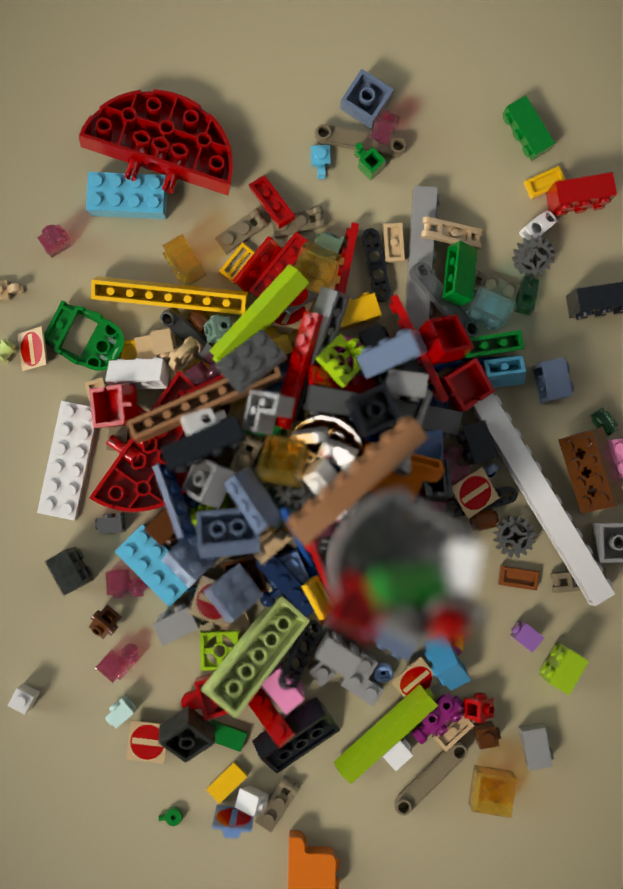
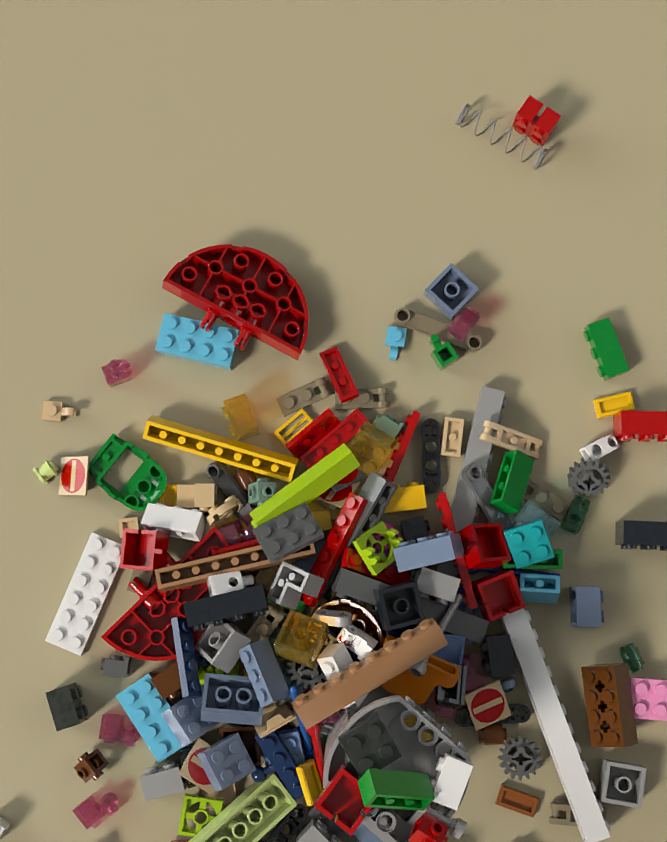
camera: 10 degrees right, 5 degrees down
none -> teal plate [504,518,555,569]

